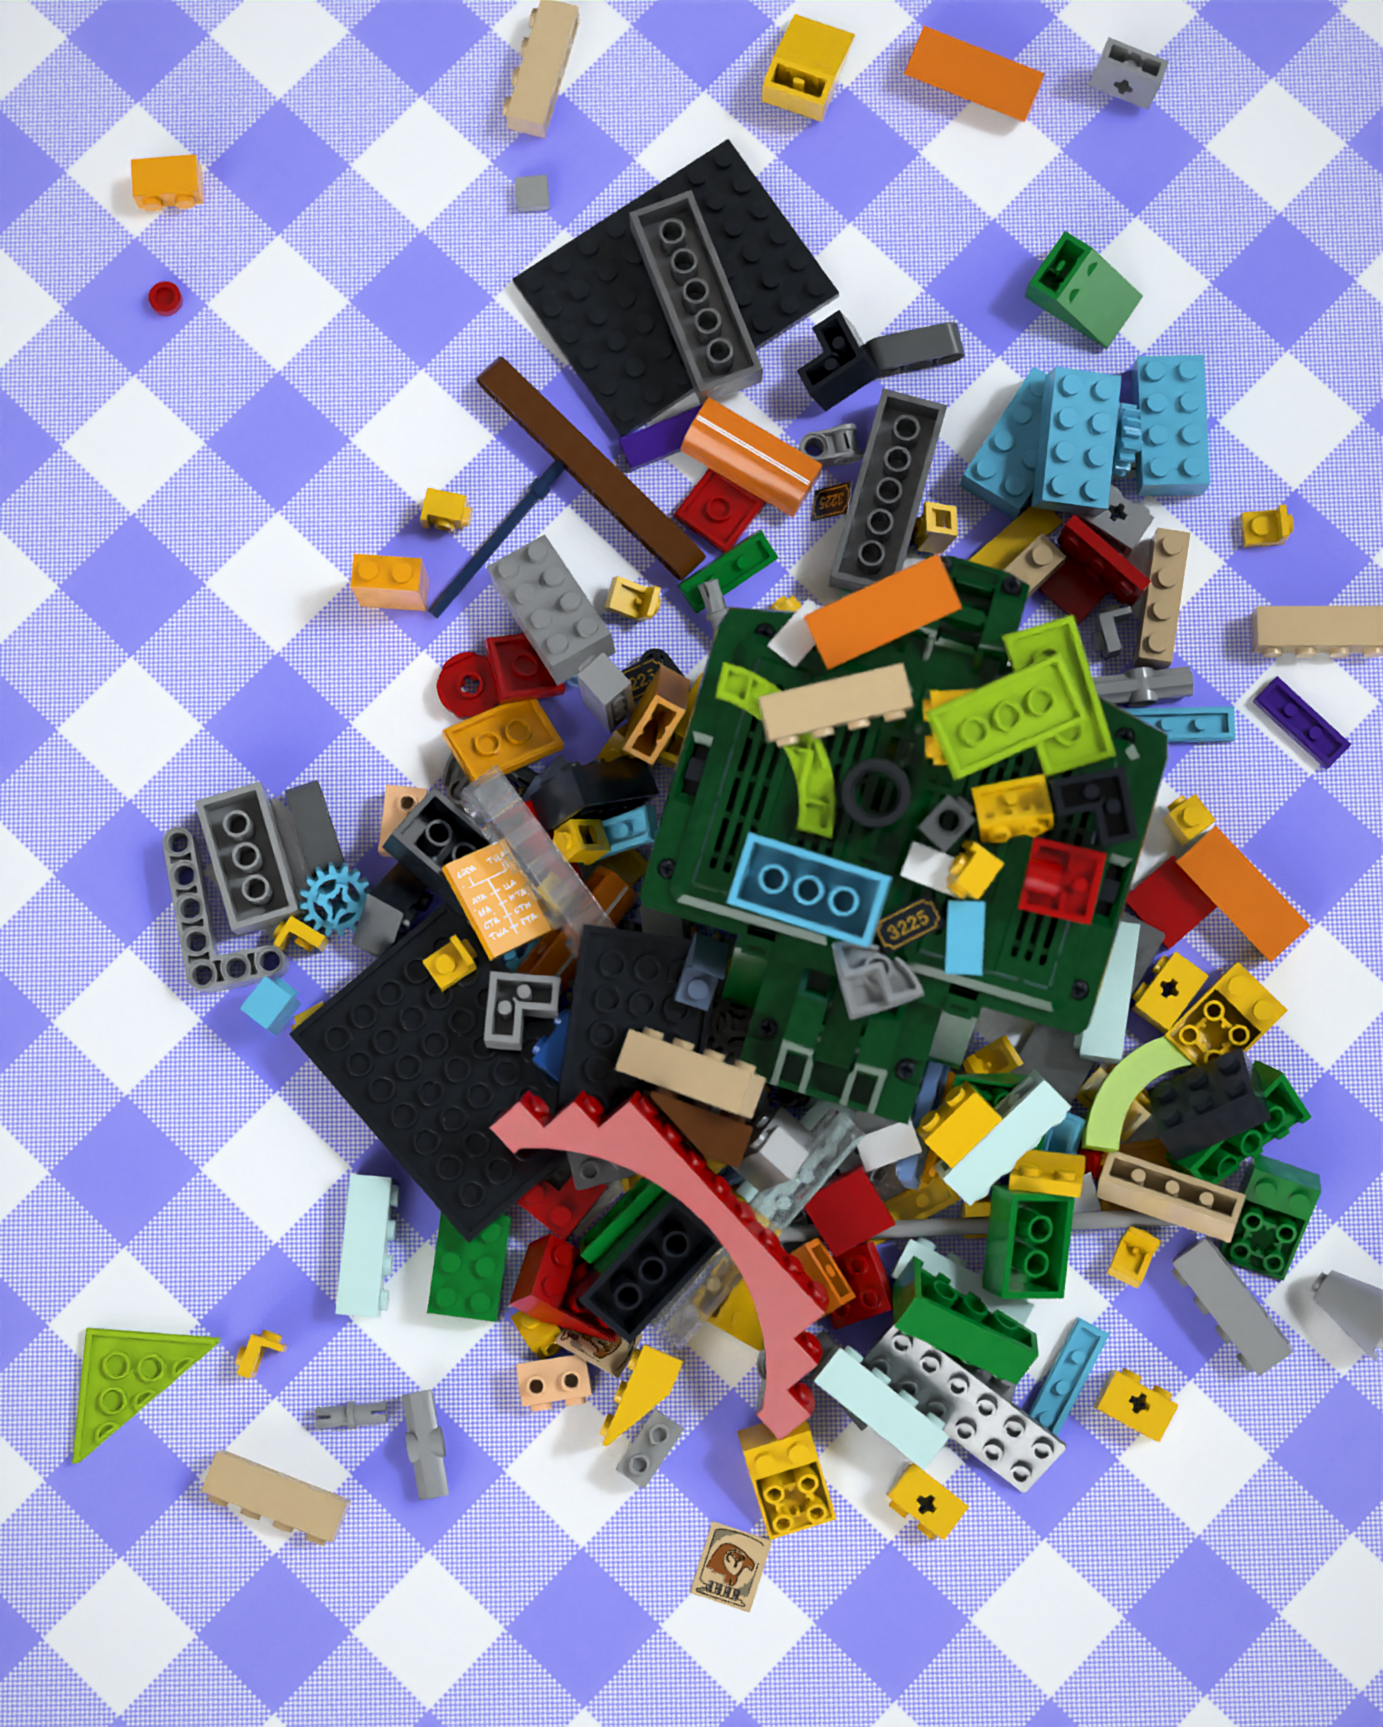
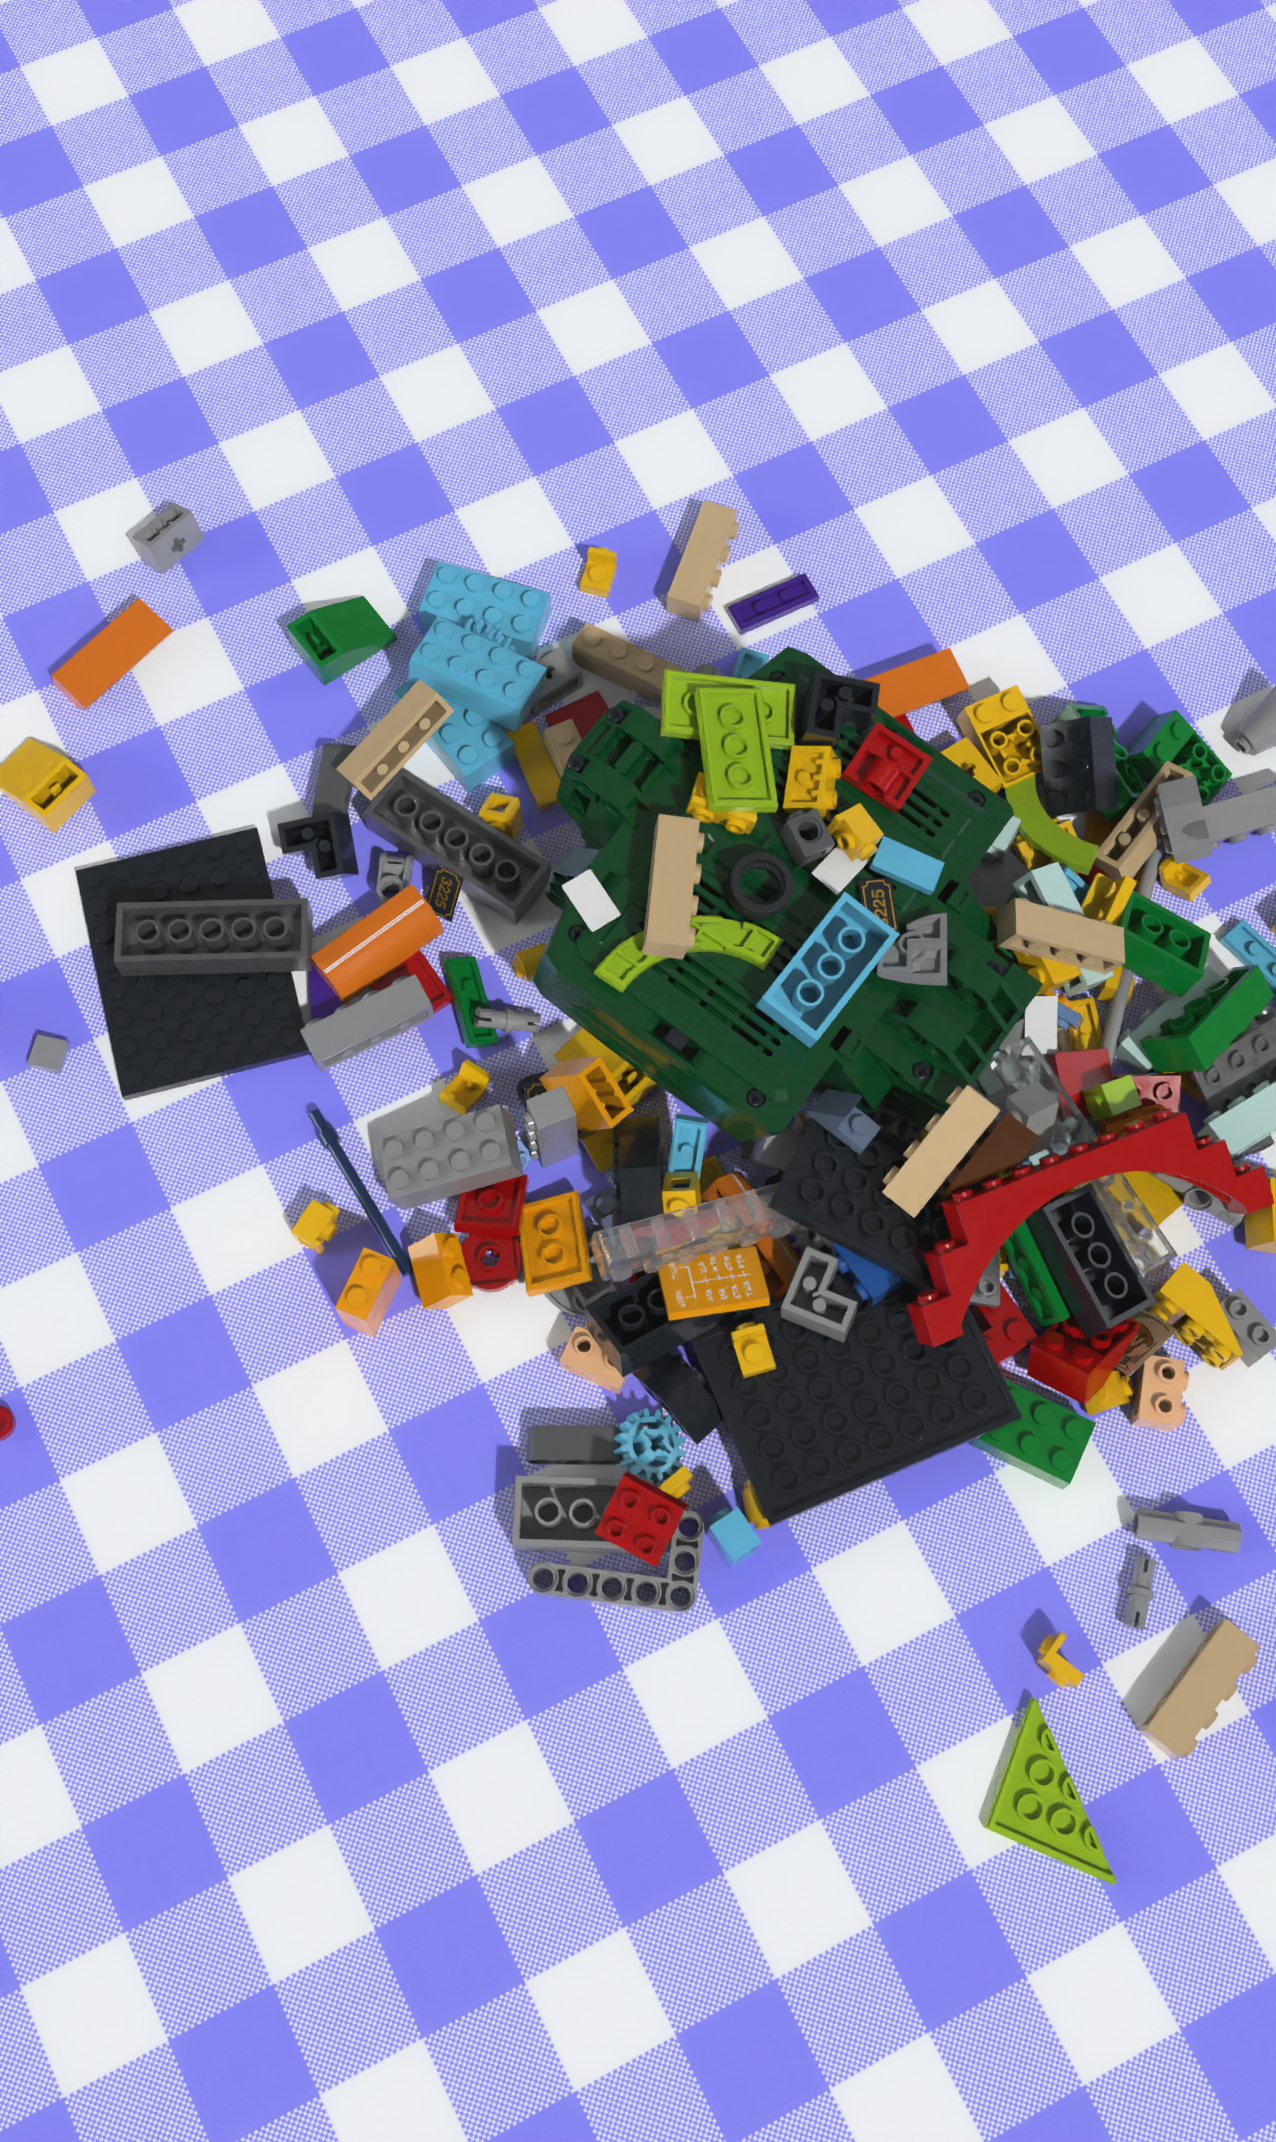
camera: 75 degrees left, 10 degrees down
light aqua brick [335,1174,400,1318] -> none
reddish brown beam [476,356,706,581] -> none
orange brick [803,553,962,669] -> none
red plate [1057,514,1151,607] -> none
none -> light grey brick [300,974,435,1072]
none -> tan brick [336,679,454,801]
none -> light orange brick [408,1233,473,1309]
none -> red plate [595,1471,688,1567]
none -> tan brick [996,898,1125,974]
none -> lime brick [1082,1074,1142,1122]
none -> light grey arch [1153,775,1213,864]

